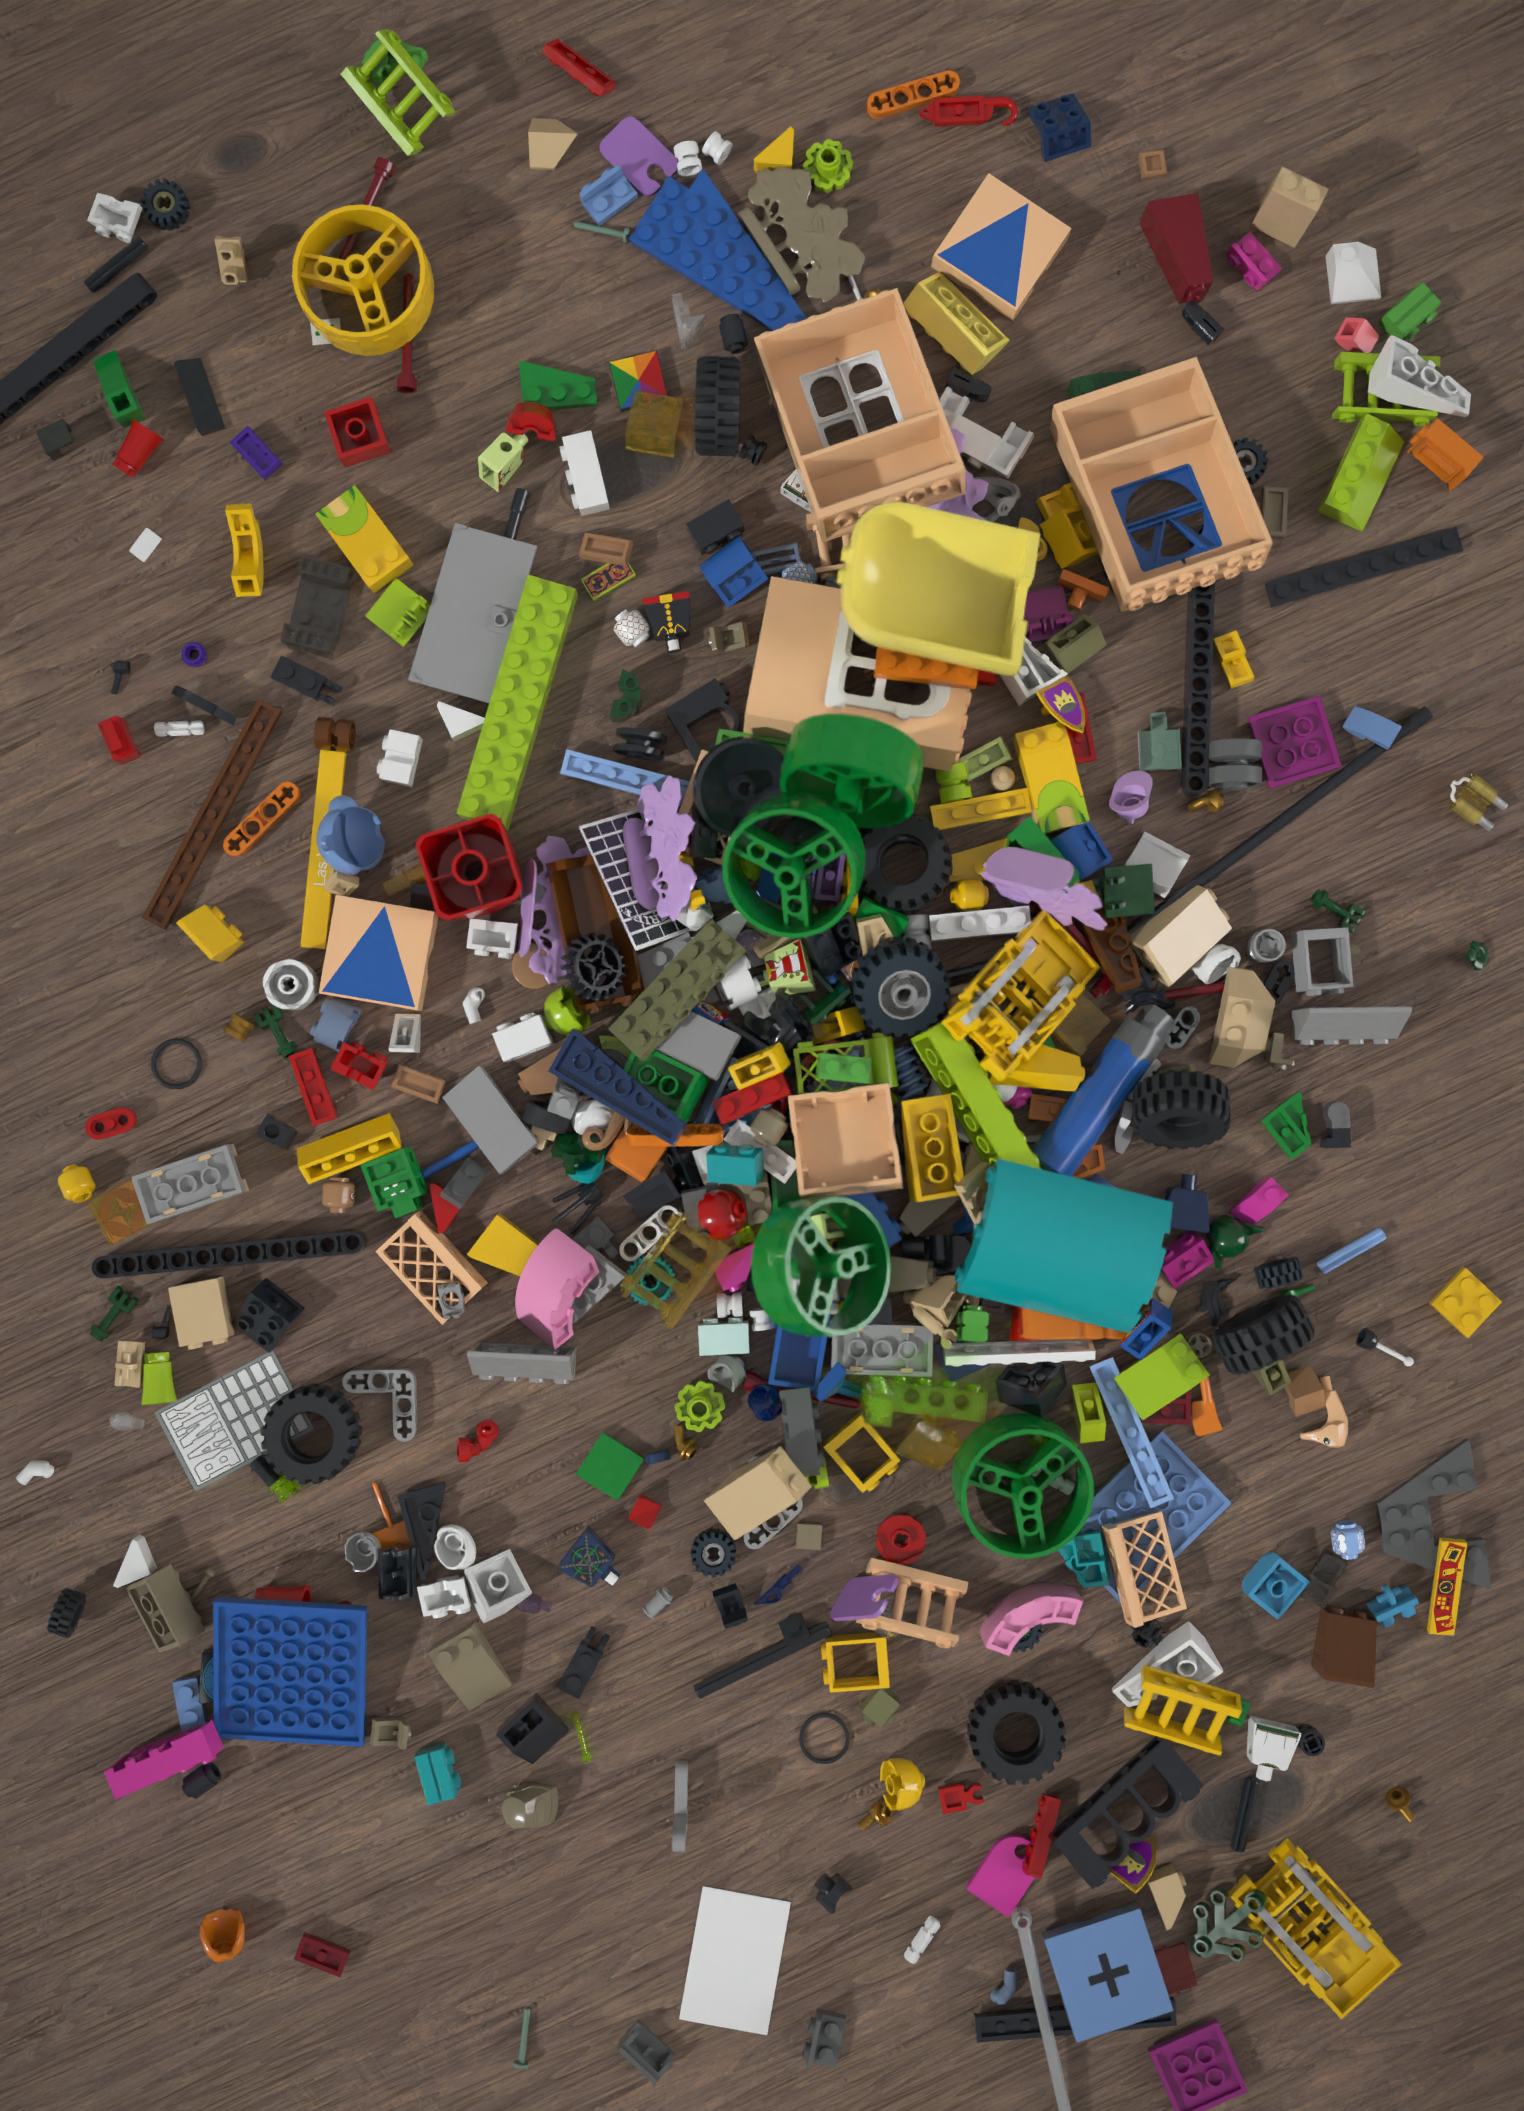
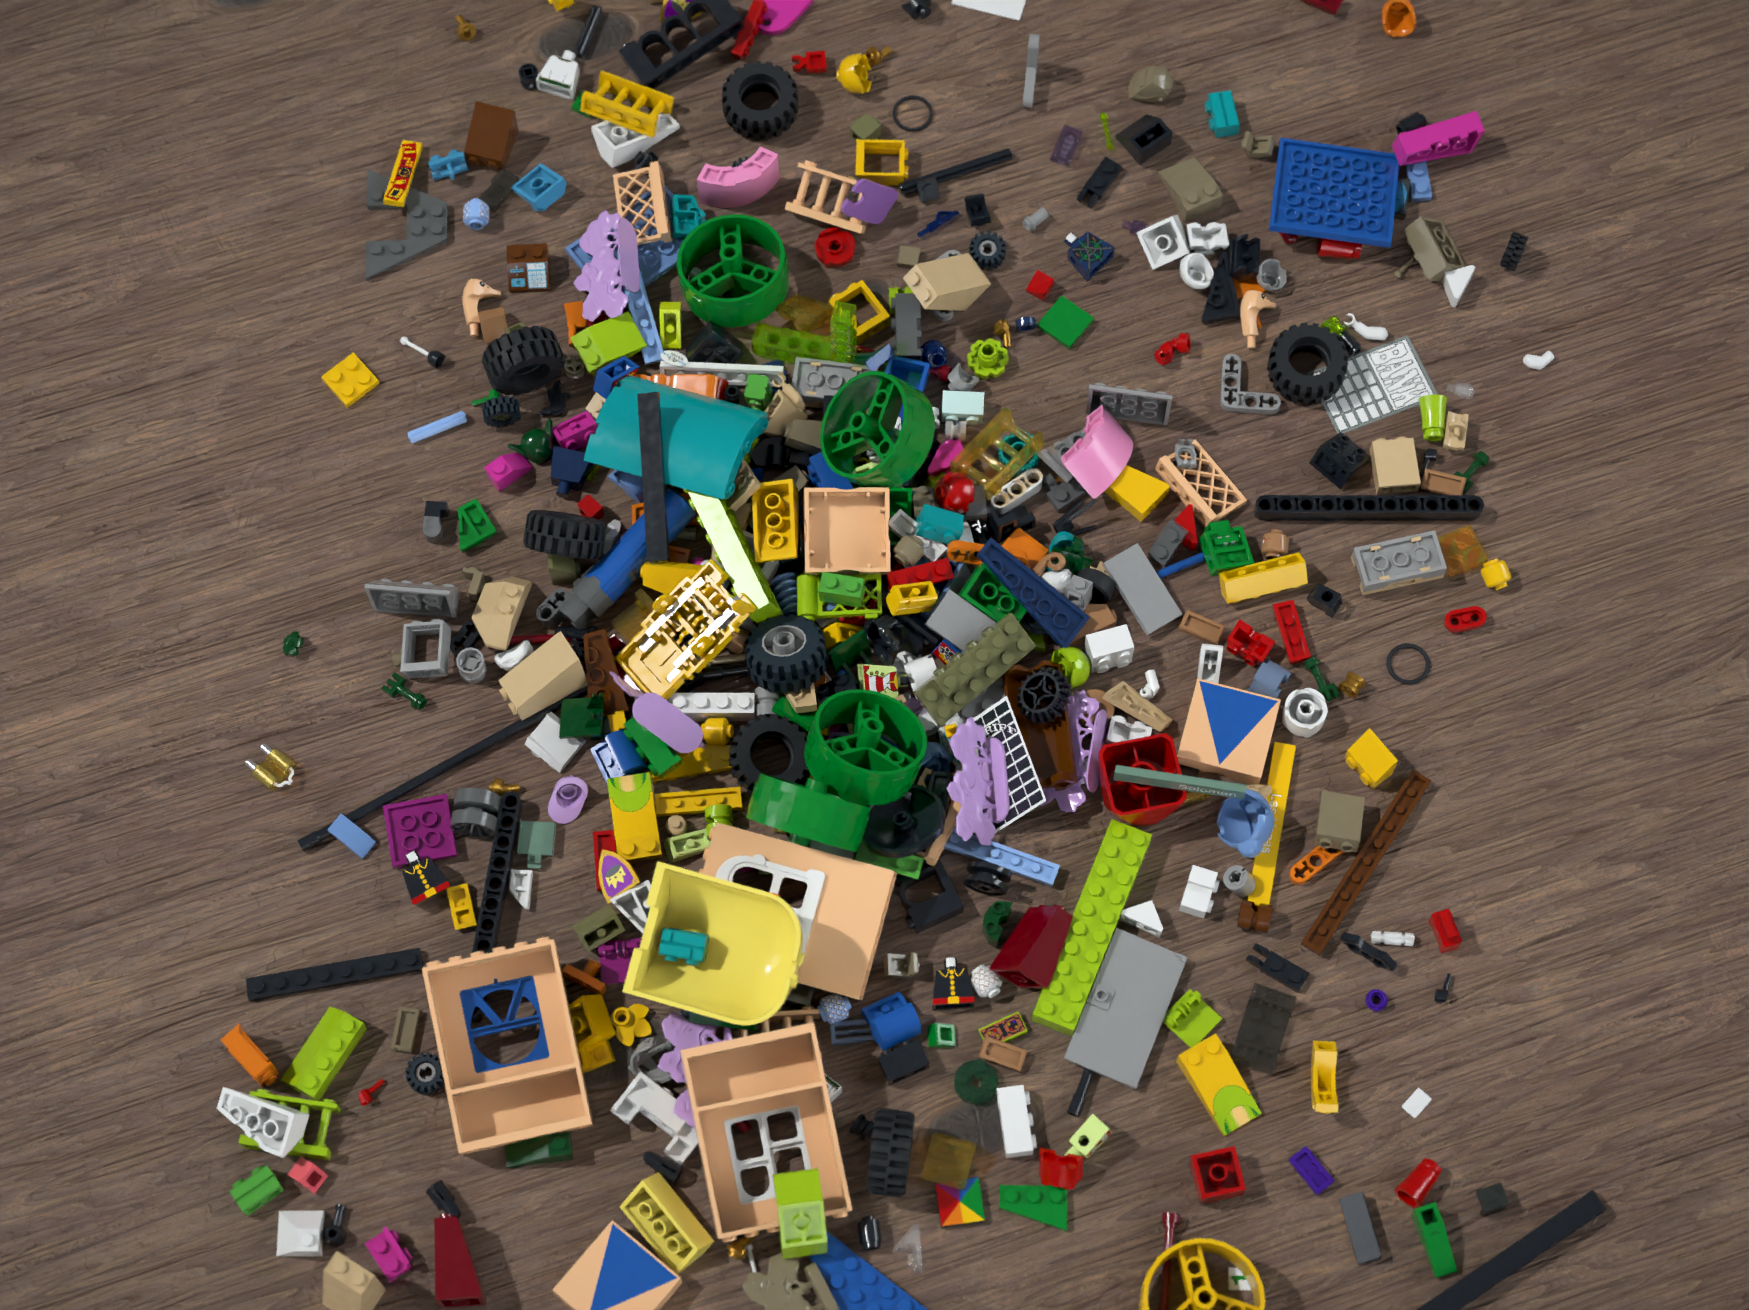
camera: 175 degrees left, 20 degrees down
none -> black bar [323,1204,347,1248]
none -> red hand [358,1079,385,1106]
none -> black torso [402,850,451,905]
none -> reddish brown slope [507,243,550,293]
none -> white tile [509,869,533,911]
none -> lavender plant [573,210,640,322]
none -> red slope [577,494,604,520]
none -> black tile [637,392,670,562]
none -> teal brick [659,927,710,965]
none -> white sticker [660,350,688,366]
none -> black pin [724,385,740,405]
none -> lime slope [773,1168,827,1259]
none -> green slope [927,1023,956,1048]
none -> clear green plate [954,1059,998,1105]
none -> dark red slope [989,905,1073,989]
none -> clear purple tile [1050,125,1083,167]
none -> tan wing [1102,681,1173,732]
none -> sand green tile [1113,765,1247,800]
none -> light grey piece [1223,865,1255,897]
none -> light nougat animal [1240,290,1276,348]
none -> dark tan panel [1314,790,1365,852]
none -> white arm [1344,313,1388,340]
none -> medium nougat tile [1420,468,1467,495]

